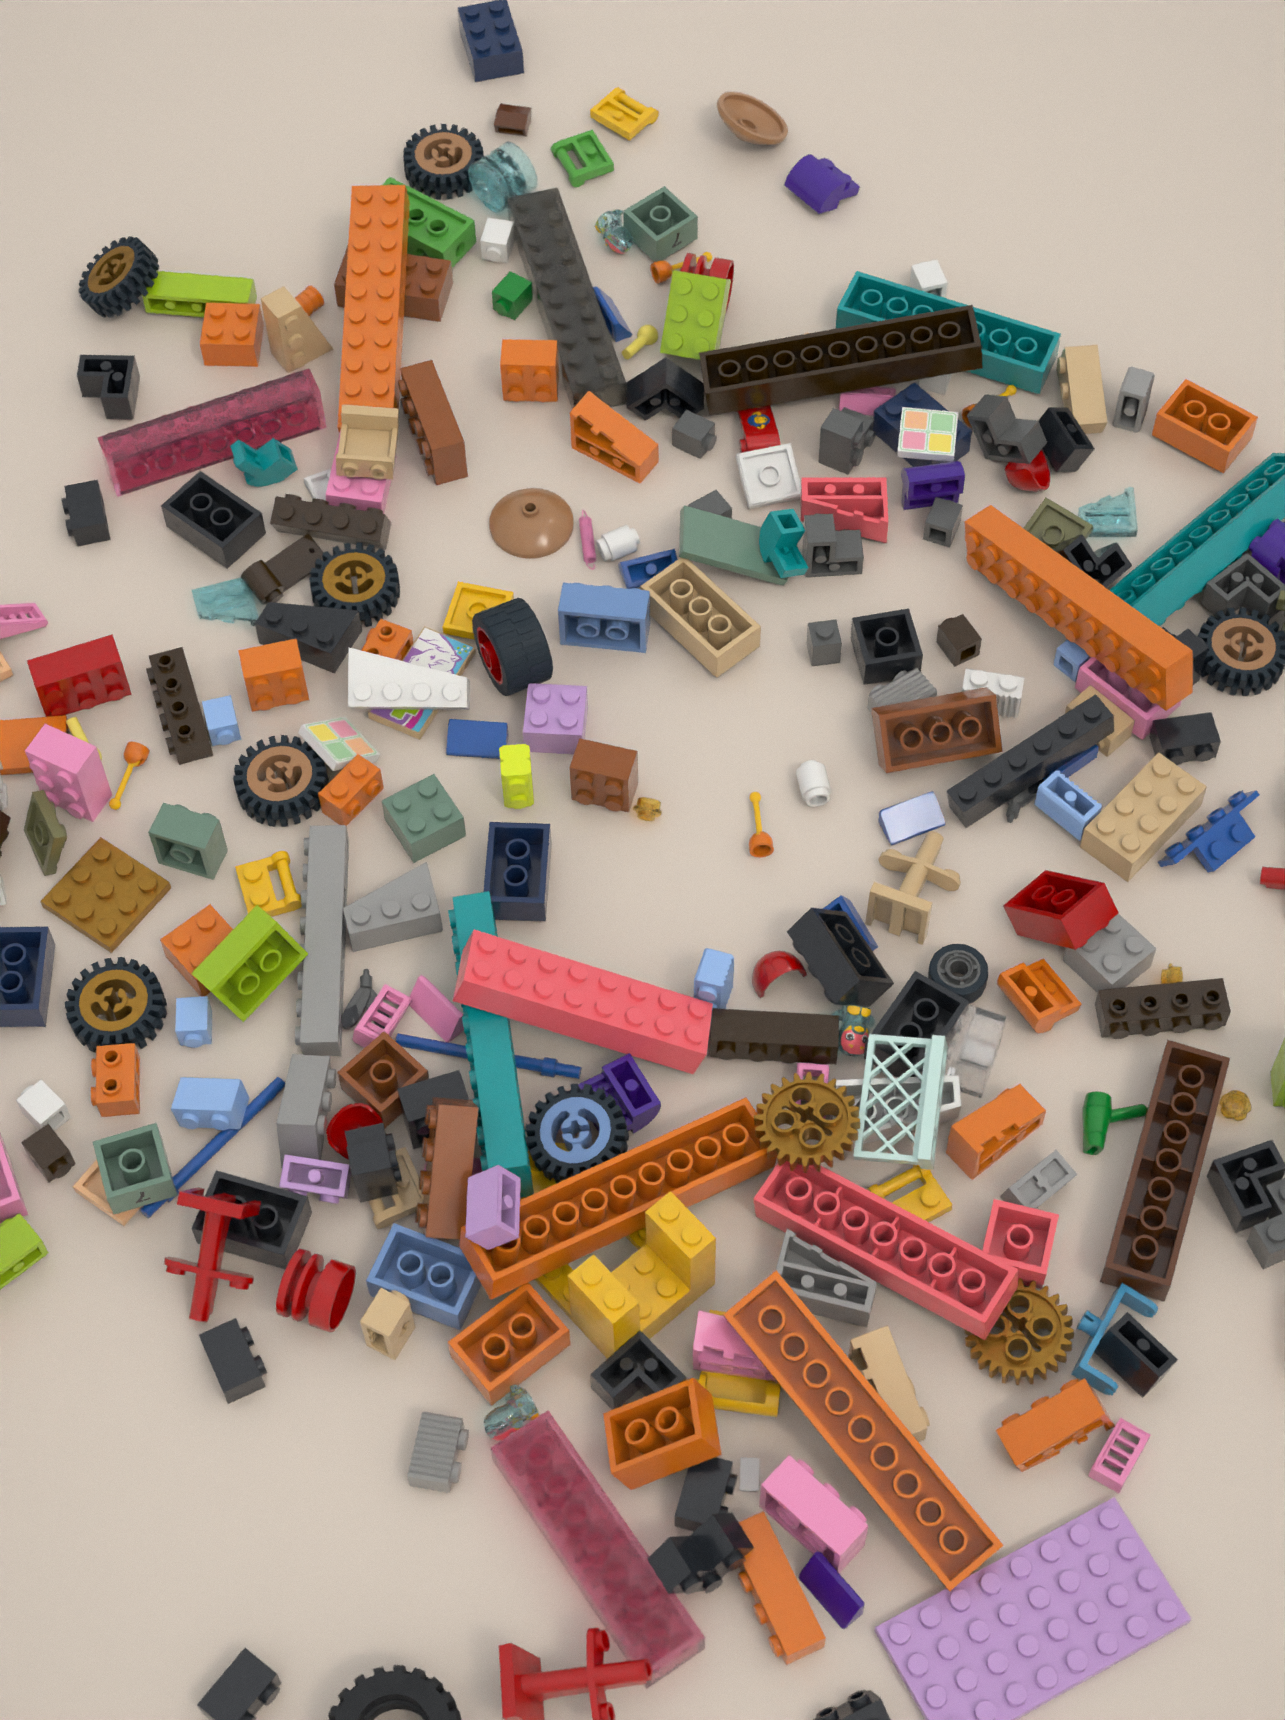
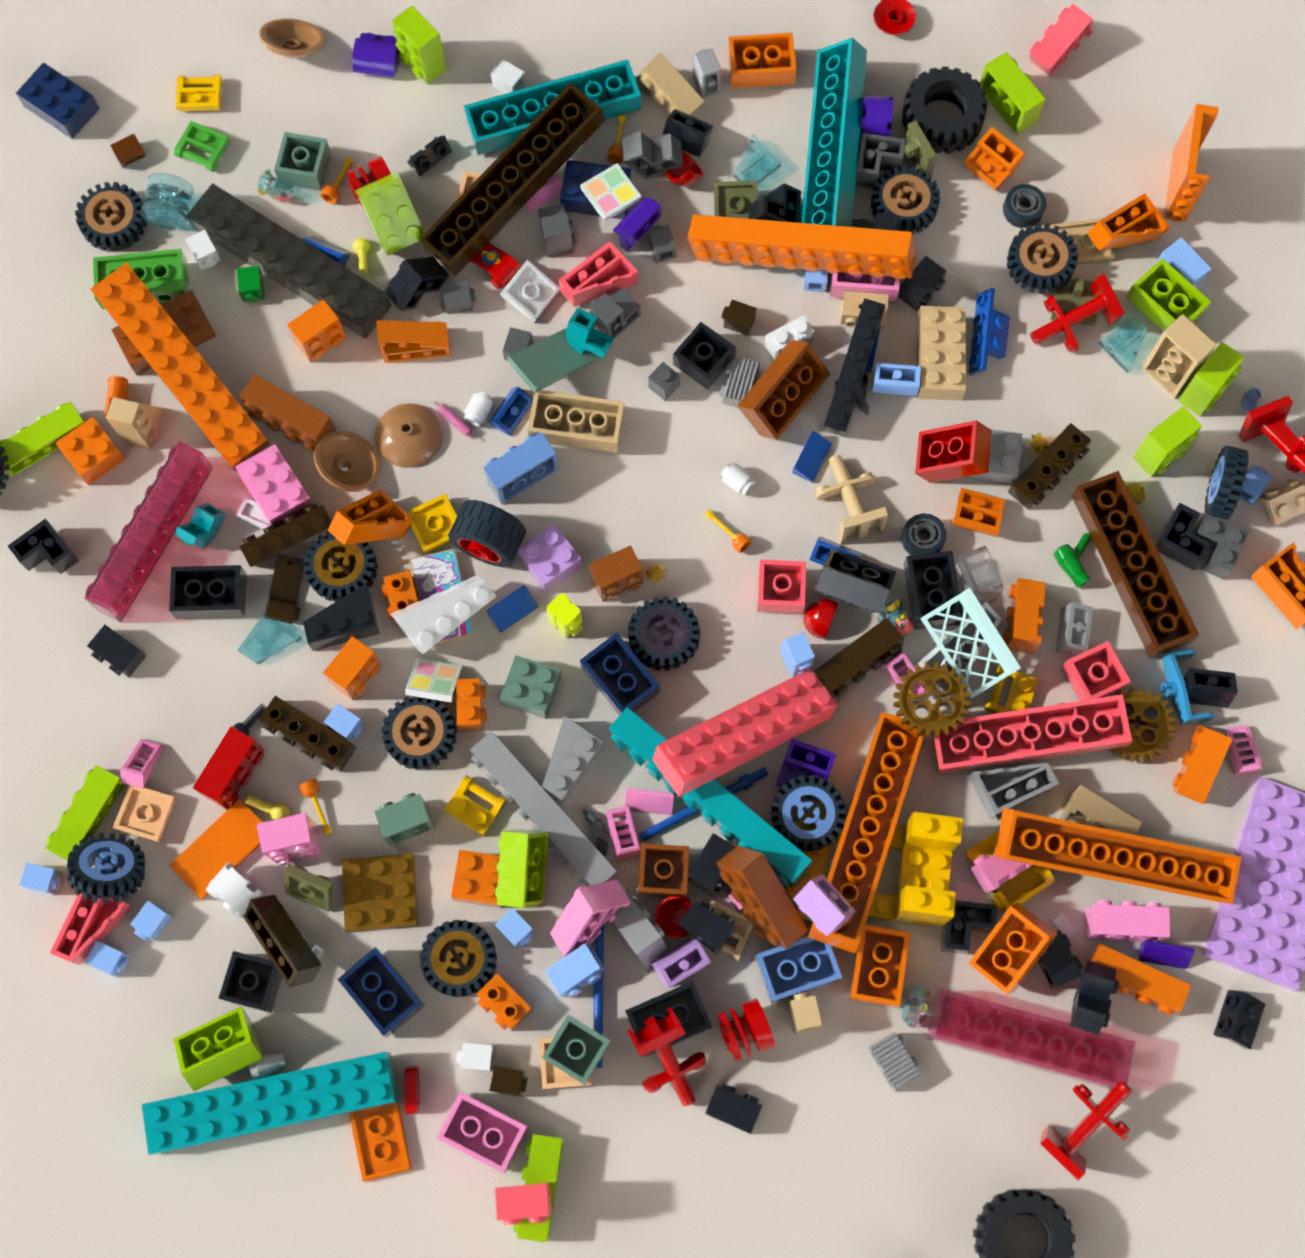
camera: 40 degrees left, 15 degrees up
tan panel [336,404,399,480] -> none
none -> black bar [233,703,267,736]
none -> medium nougat dish [314,431,381,492]
none -> orange wedge [328,490,413,545]
none -> lime brick [392,5,447,85]
none -> black hinge [407,135,453,177]
none -> bright pink wedge [550,880,631,956]
none -> wheel [628,596,700,671]
none -> coral brick [757,559,806,614]

